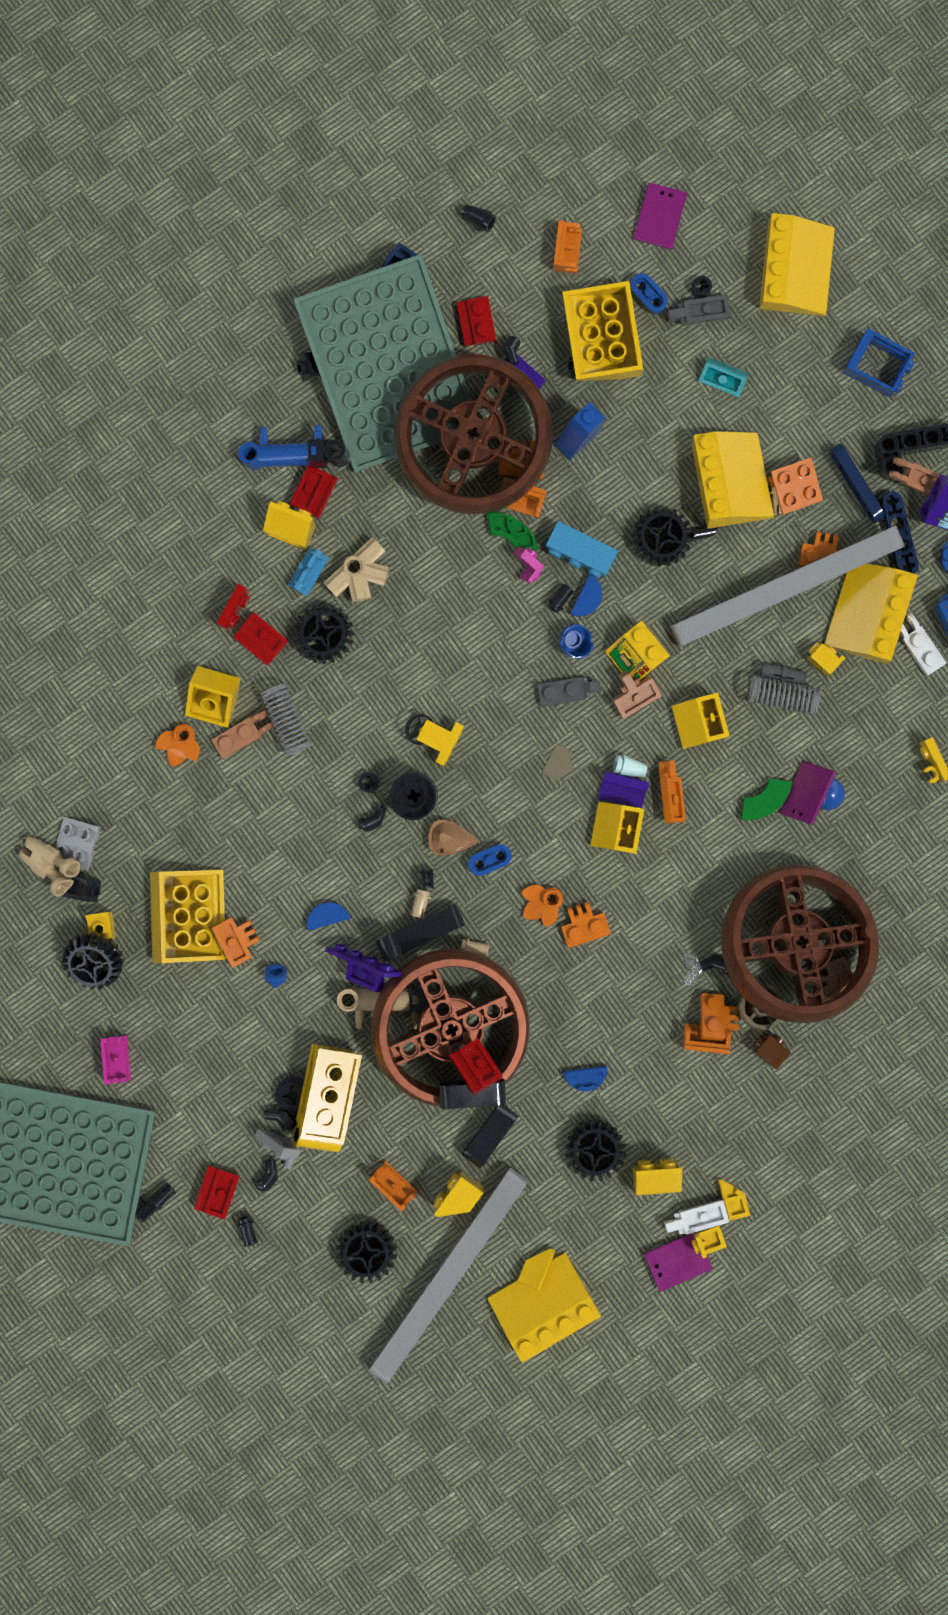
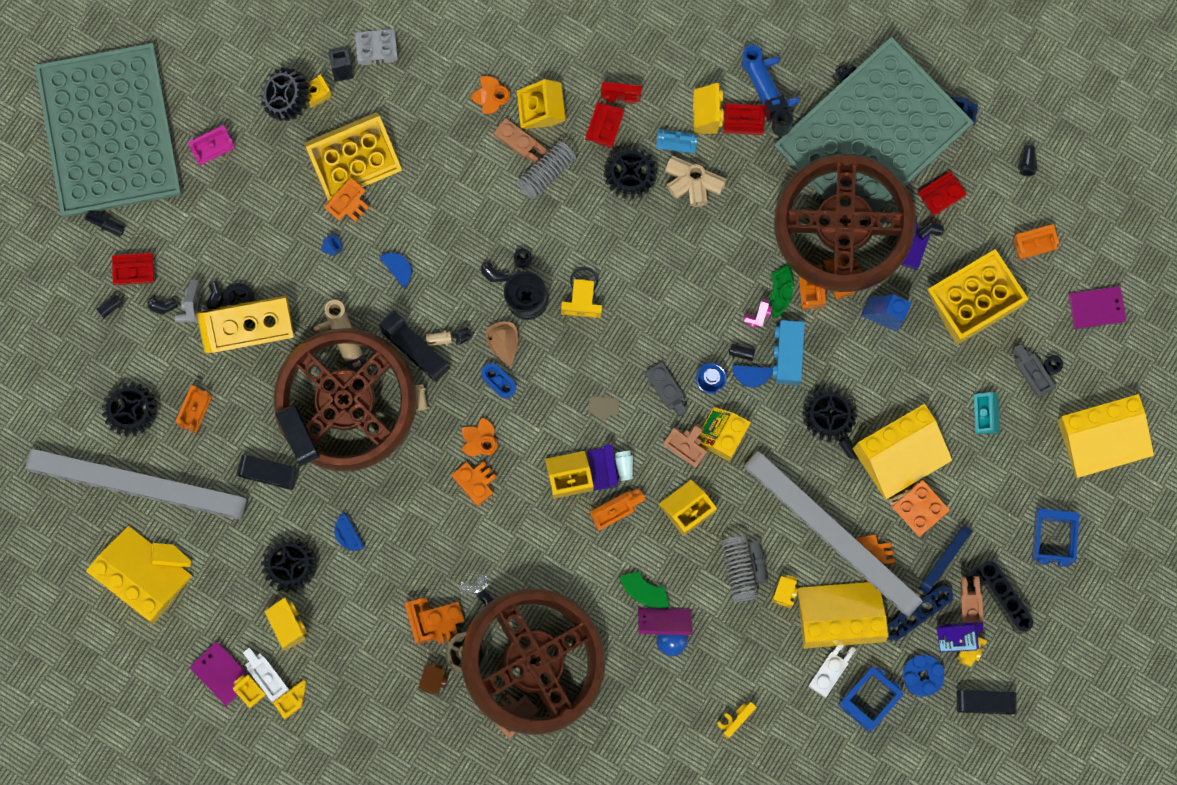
camera: 65 degrees right, 10 degrees down
tan piece [18,836,80,897] -> none
dark purple bracket [325,943,401,992] -> none
yellow slope [433,1170,483,1217] -> none
red plate [449,1038,503,1095] -> none
blue plate [630,273,668,314] -> none

